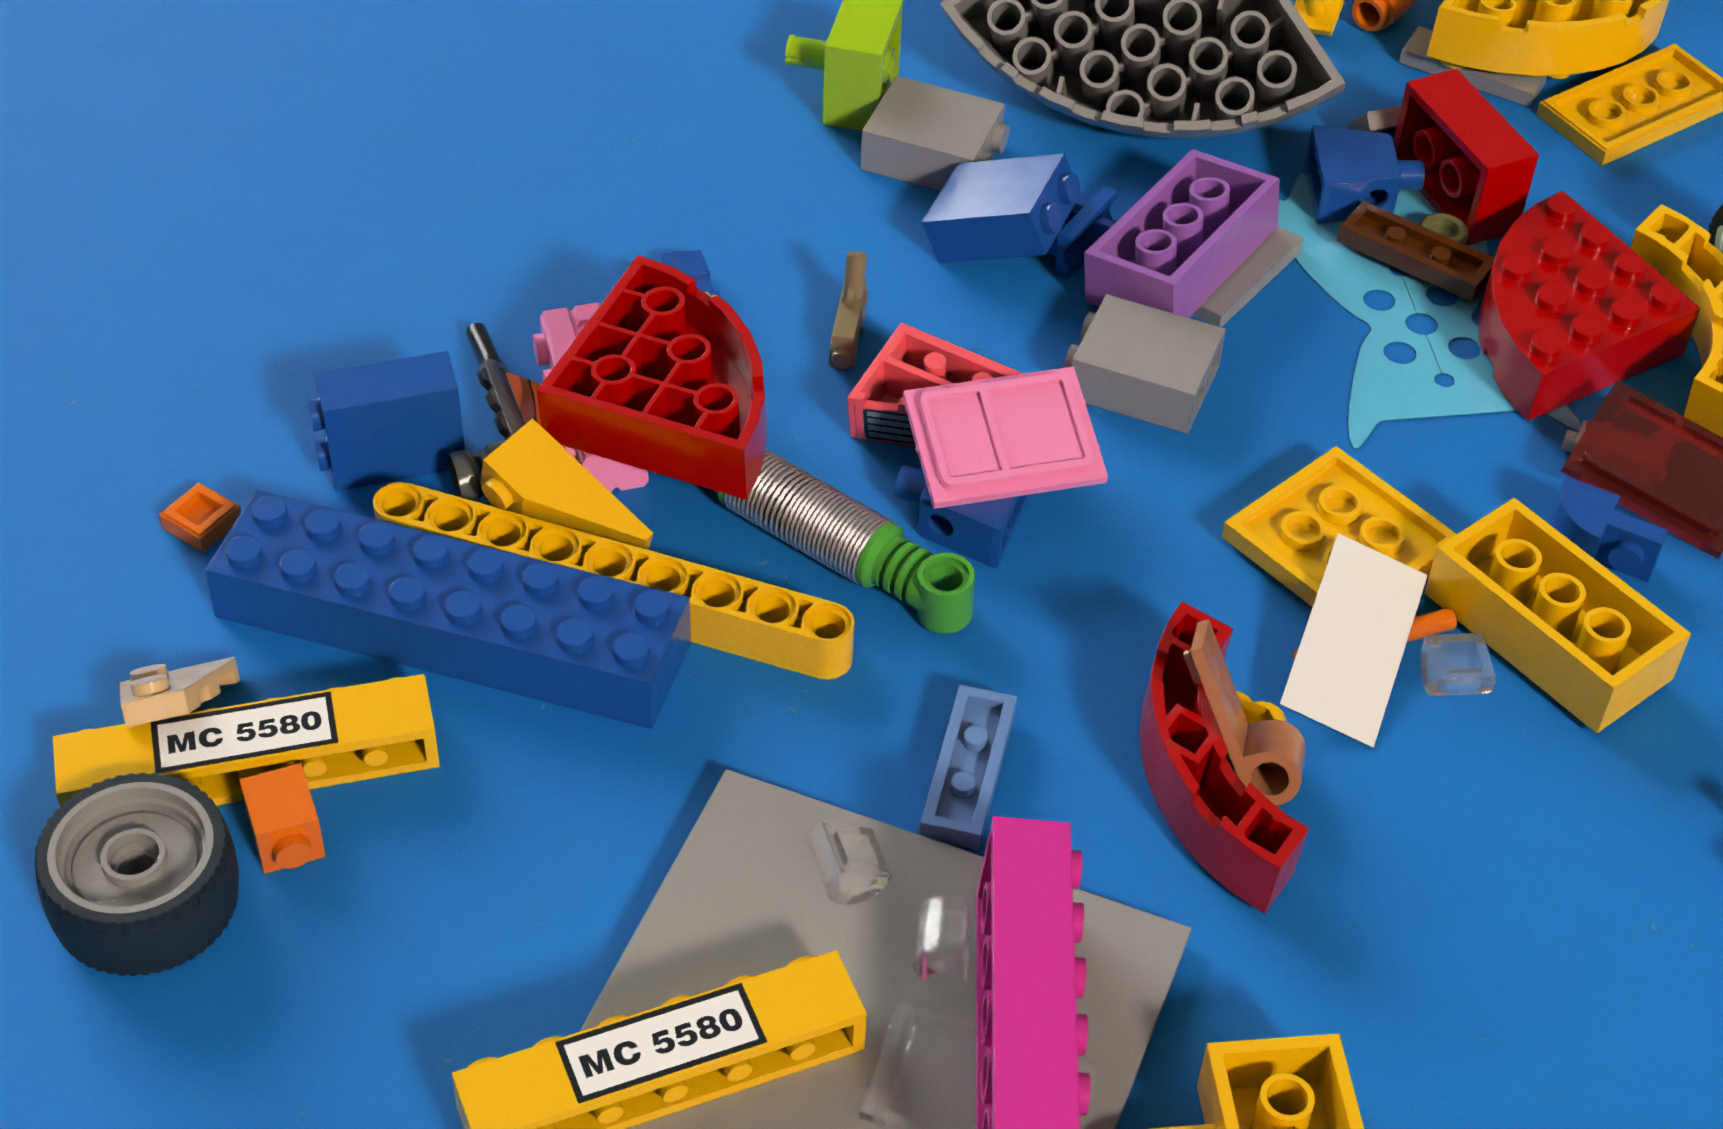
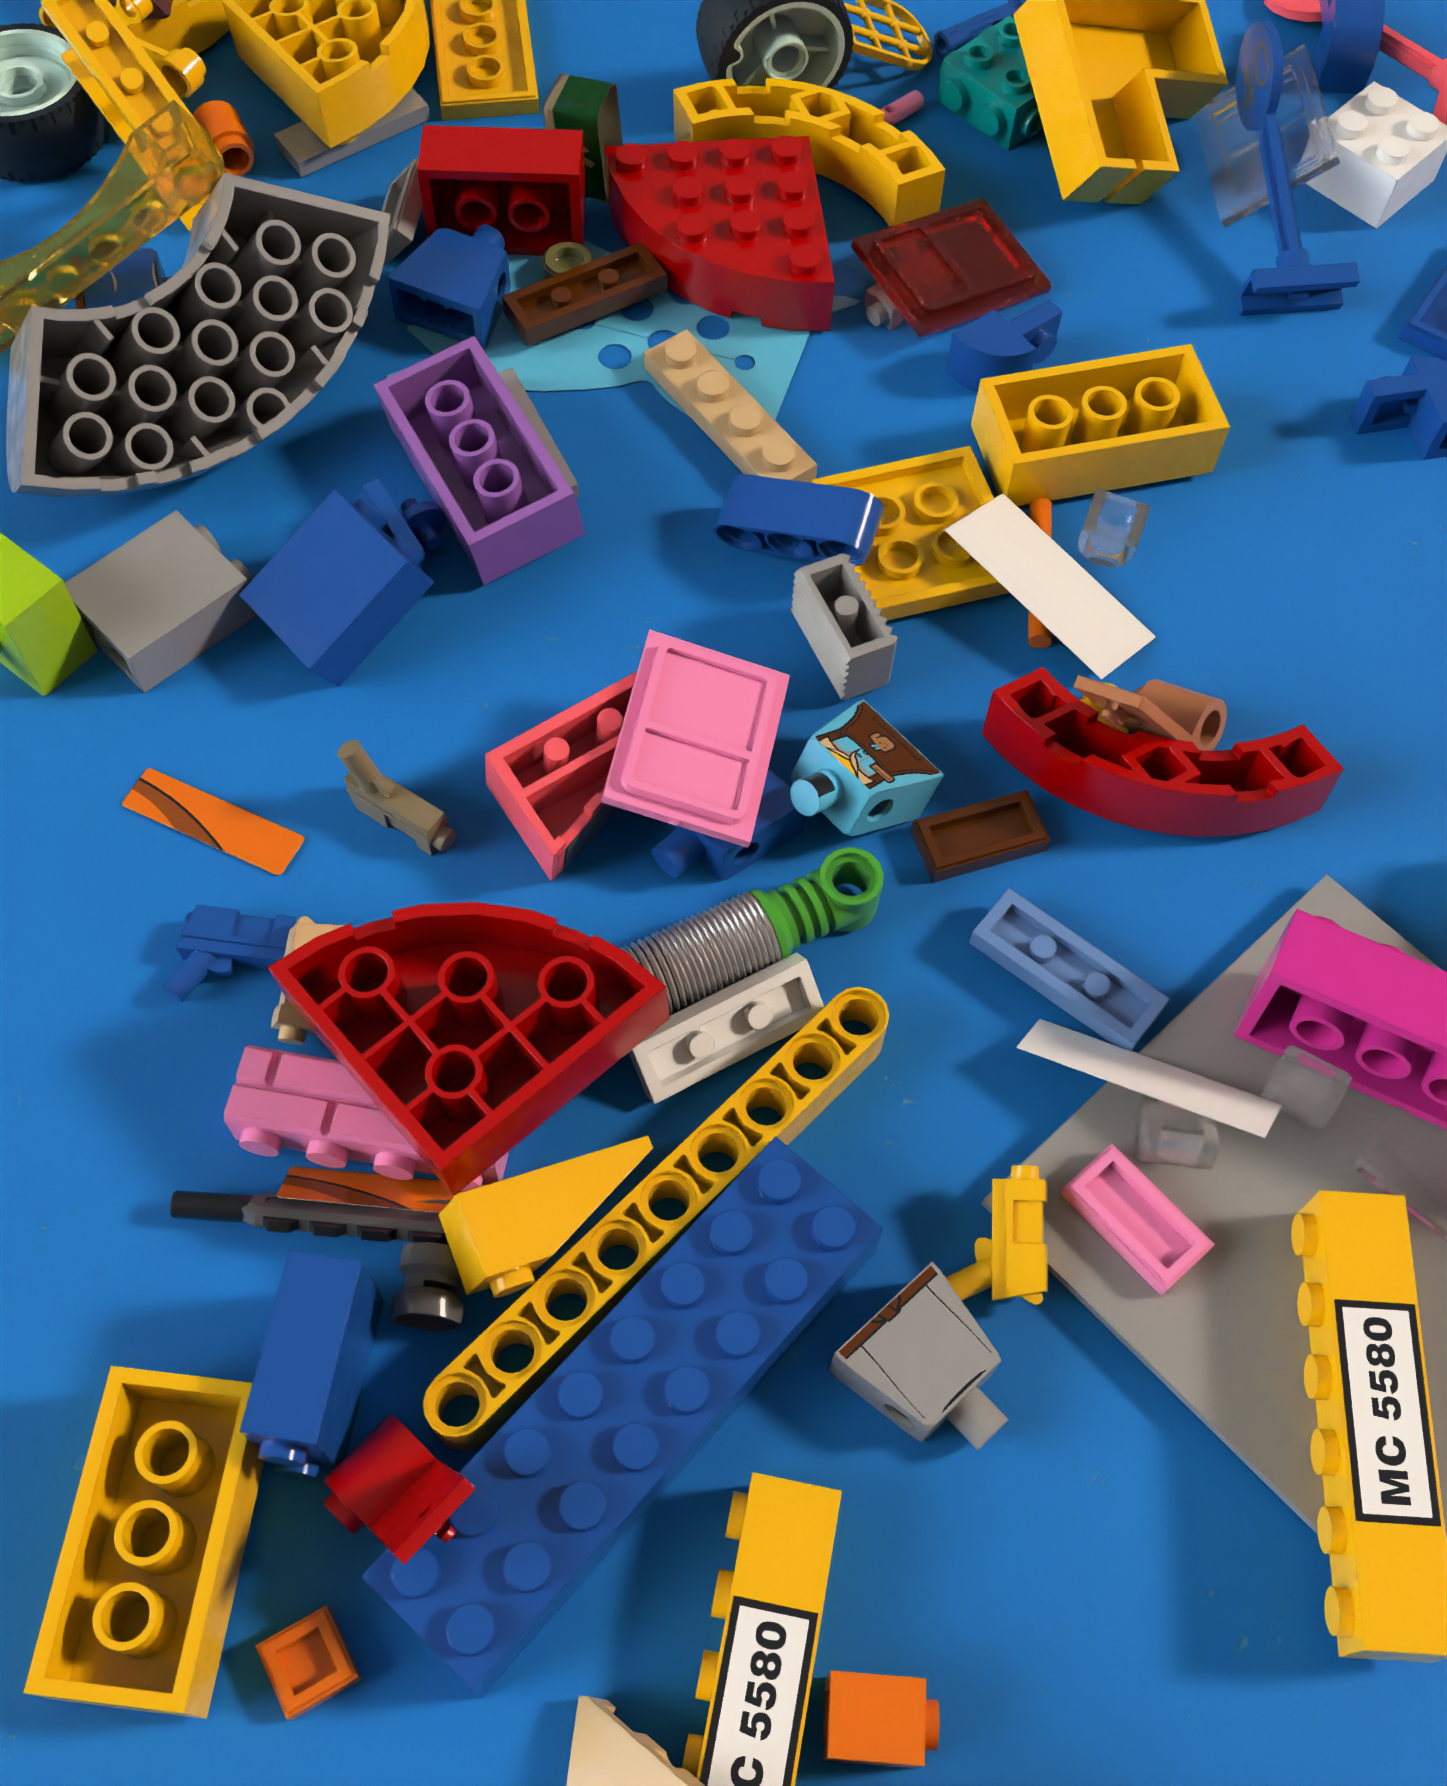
camera: 65 degrees left, 15 degrees up
light grey brick [1063,294,1226,434] -> none
none -> yellow brick [23,1366,265,1719]
none -> orange sticker [122,768,305,875]
none -> red door [322,1413,476,1565]
none -> dark green piece [543,74,623,203]
none -> white plate [629,952,824,1104]
none -> tan plate [643,329,817,483]
none -> blue beam [714,475,884,566]
none -> light grey brick [790,553,898,700]
none -> medium azure torso [790,699,944,836]
none -> light grey torso [829,1262,1009,1451]
none -> reddish brown tile [910,789,1051,883]
none -> yellow piece [945,1165,1048,1305]
none -> white sticker [1016,1019,1282,1138]
none -> bright pink tile [1060,1144,1215,1297]

